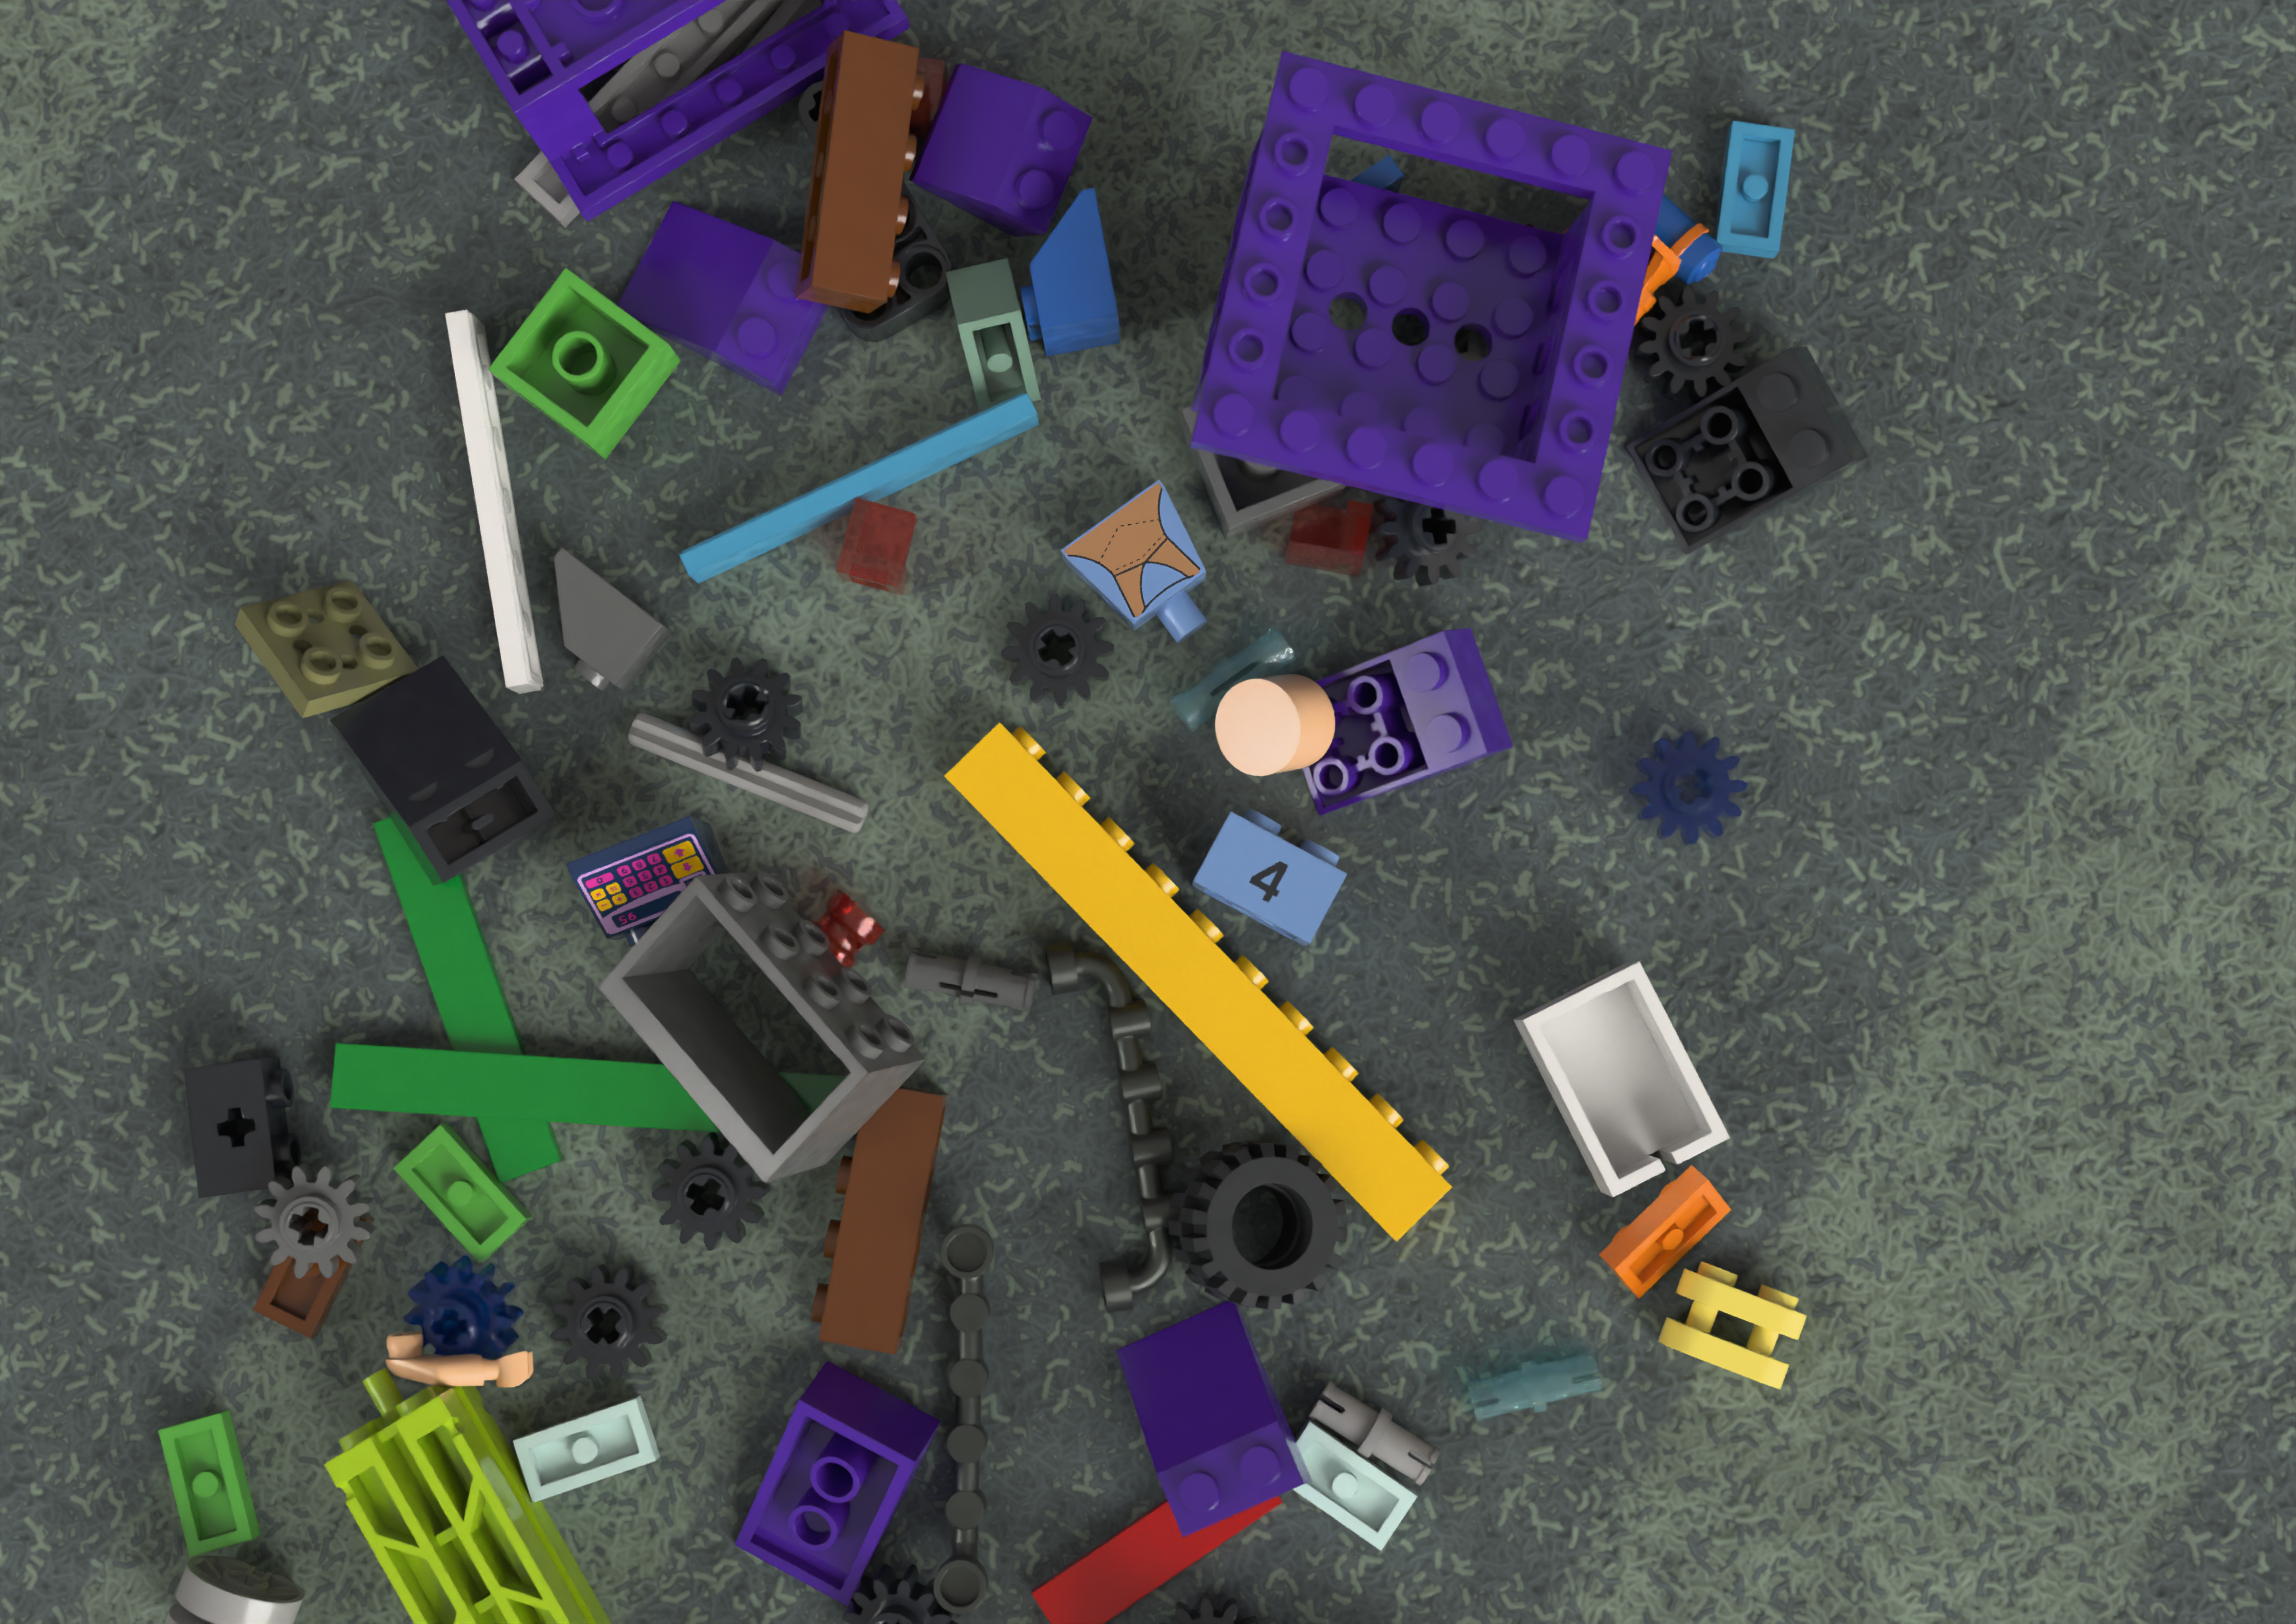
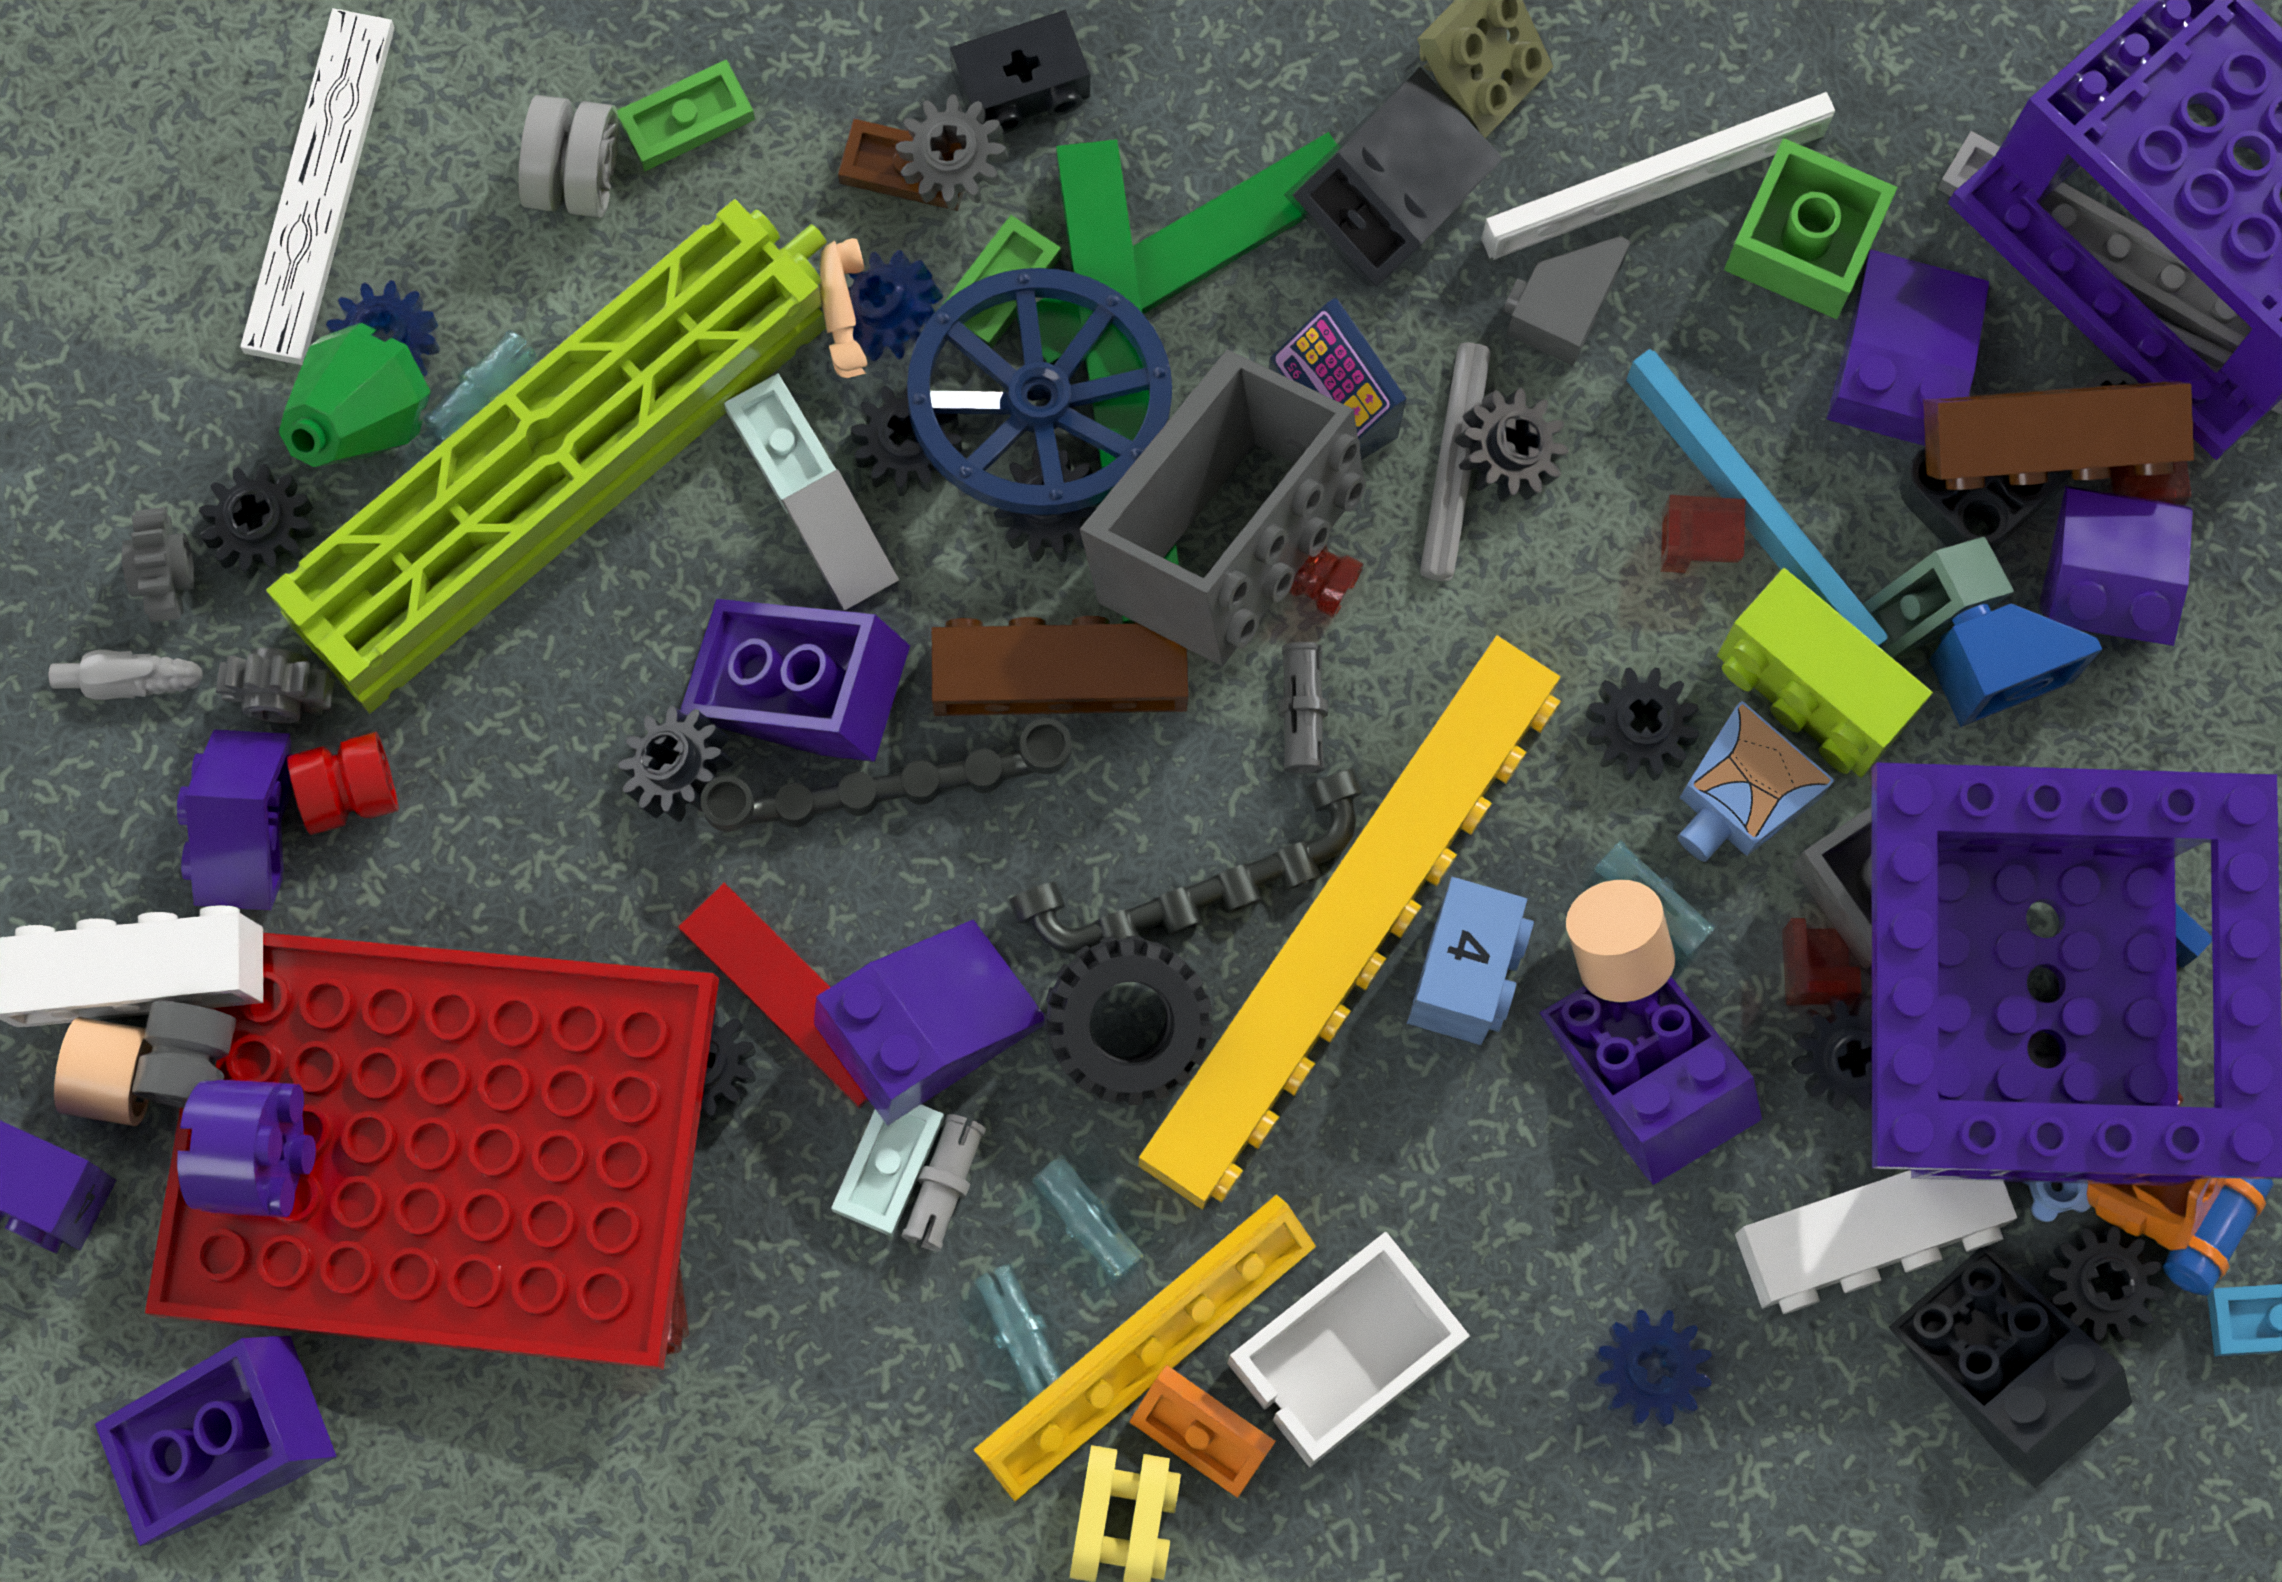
camera: 70 degrees right, 10 degrees down
none -> light grey tile [781,469,899,611]
none -> dark blue wheel [907,268,1172,515]
none -> yellow tile [973,1194,1316,1501]
none -> clear light blue pin [1031,1155,1146,1283]
none -> lime brick [1717,568,1933,778]
none -> white brick [1735,1170,2017,1314]

